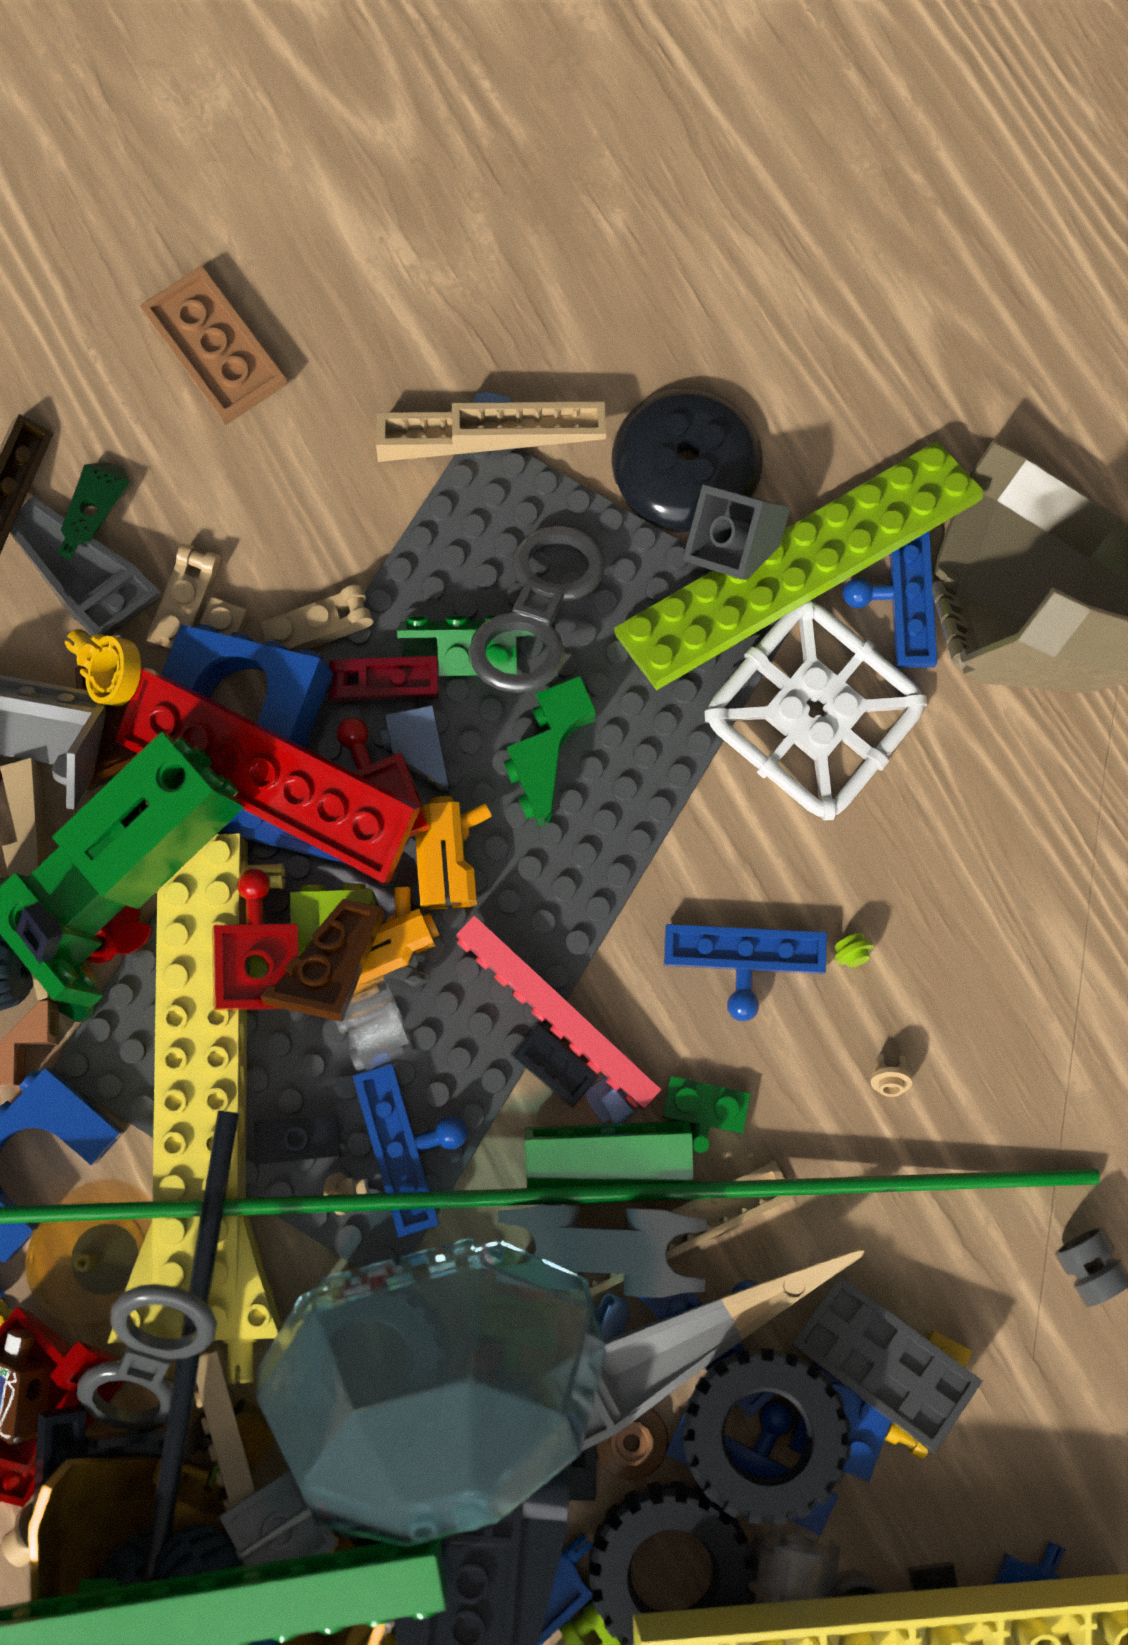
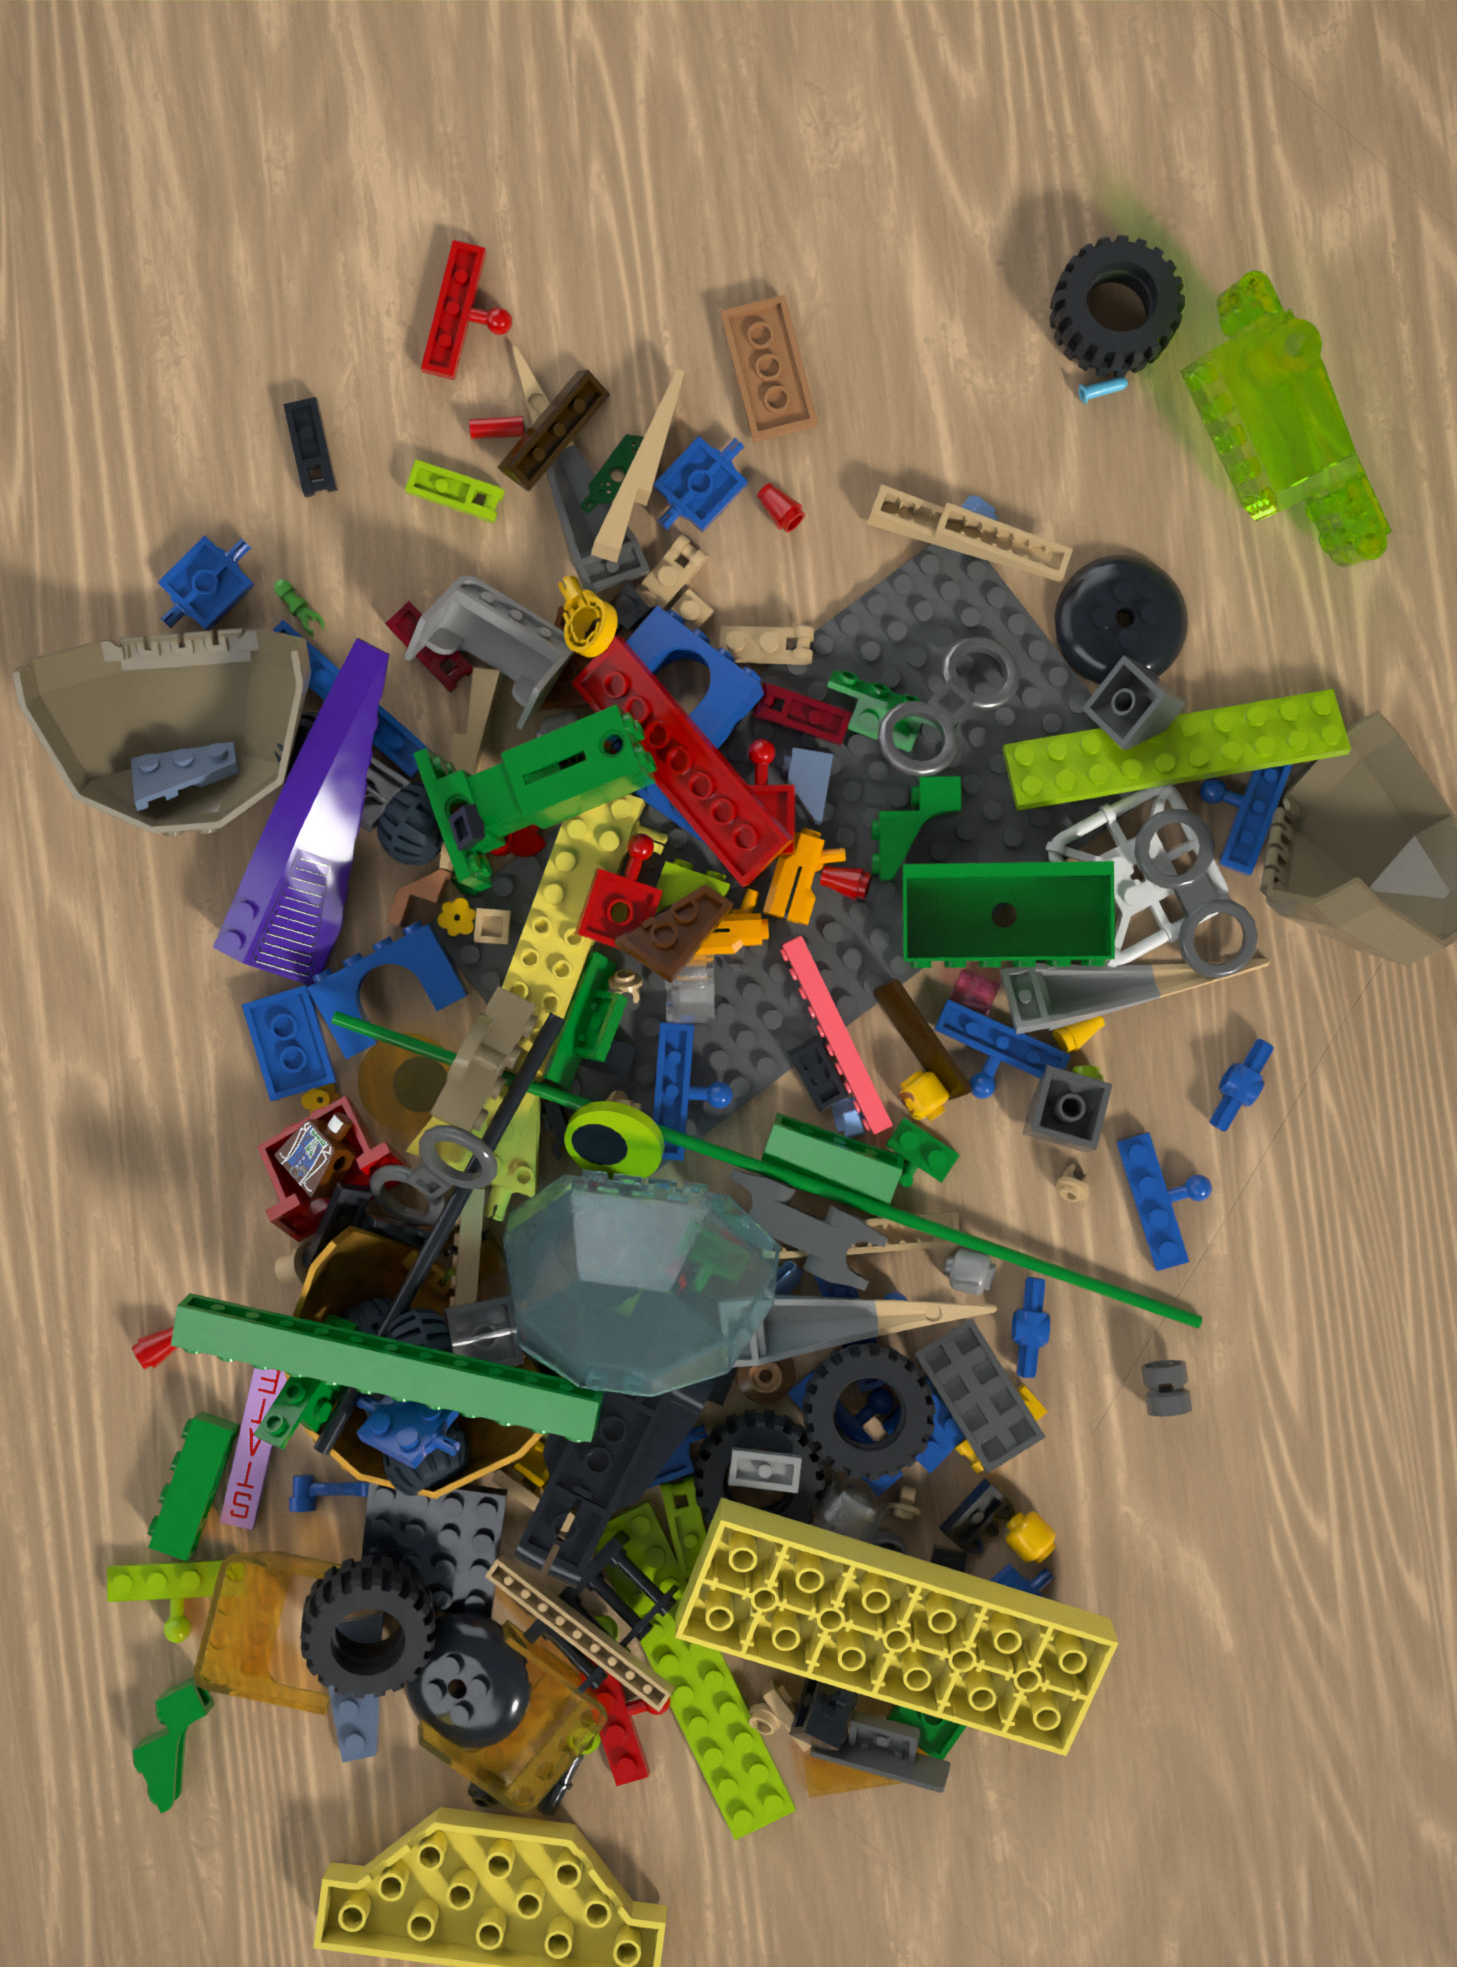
camera: 20 degrees right, 10 degrees up
none -> dark tan brick [430,986,538,1132]
none -> yellow plant [437,898,476,936]
none -> tan plate [474,908,512,945]
none -> black plate [541,1101,568,1160]
none -> green bracket [543,951,628,1089]
none -> lime piece [564,1101,665,1182]
none -> tan slope [591,369,685,563]
none -> tan plate [608,969,642,1003]
none -> black plate [609,582,655,636]
none -> blue plate [653,436,748,533]
none -> light grey plate [728,1447,802,1493]
none -> red cone [757,483,805,533]
none -> red cone [820,866,872,901]
none -> dark brown slope [873,978,972,1100]
none -> tan plate [887,1485,921,1521]
none -> yellow head [899,1070,949,1122]
none -> green piece [902,861,1115,968]
none -> black plate [939,1478,1015,1554]
none -> light grey head [944,1247,996,1296]
none -> clear pink slope [950,969,1000,1015]
none -> light grey plate [1000,958,1270,1034]
none -> yellow head [1005,1511,1056,1564]
none -> blue axle [1011,1277,1050,1378]
none -> dark grey slope [1022,1065,1113,1153]
none -> black tyre [1049,235,1185,377]
none -> yellow cone [1052,1016,1105,1053]
none -> medium azure piece [1079,377,1128,404]
none -> blue plate [1116,1132,1212,1271]
none -> dark grey bar [1134,808,1258,978]
none -> clear neon green piece [1180,270,1392,567]
none -> blue axle [1209,1038,1274,1131]

